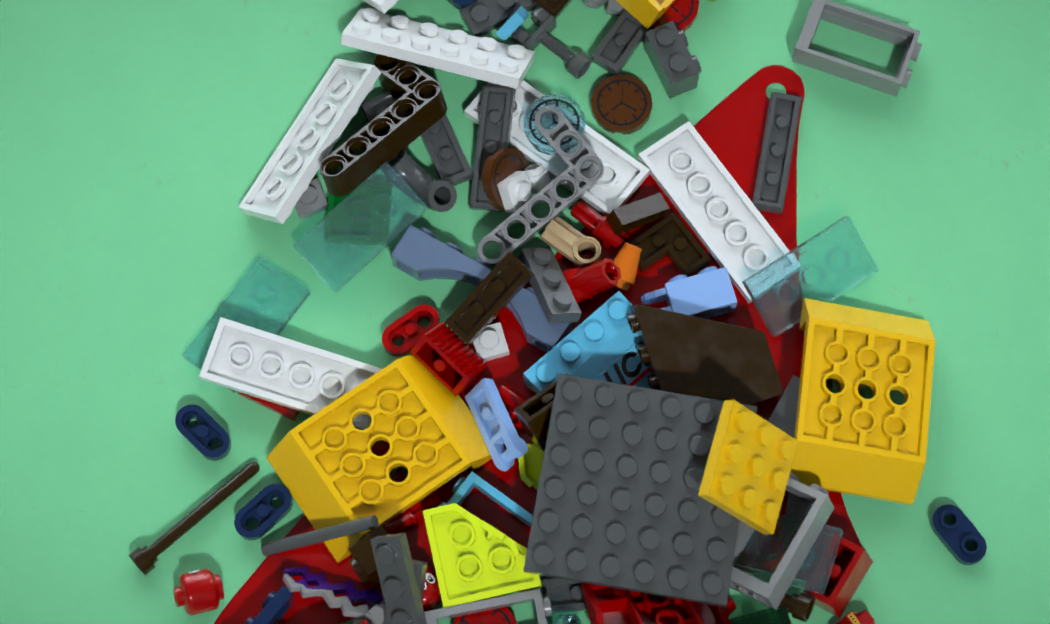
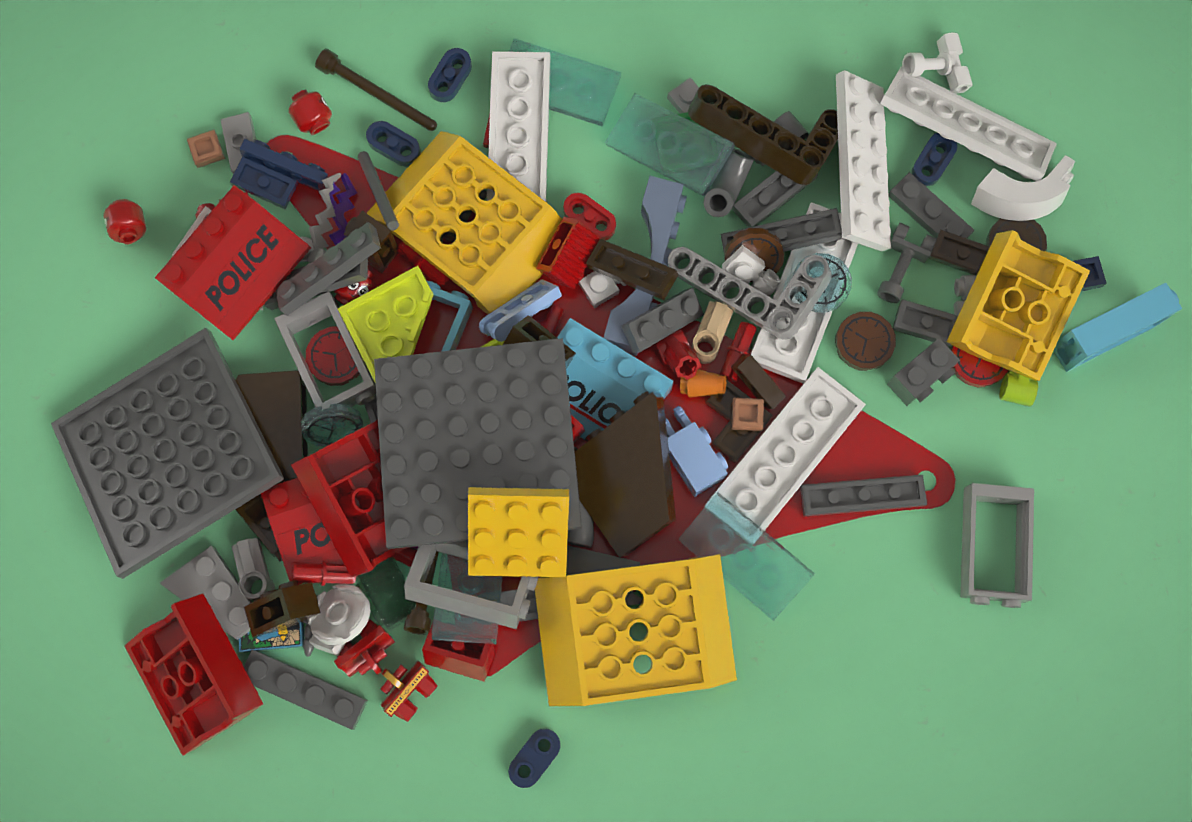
camera: 70 degrees right, 5 degrees up
white plate [238,59,381,224] -> none
medium azure tile [496,5,529,40] -> none
none -> nougat tile [731,398,764,431]

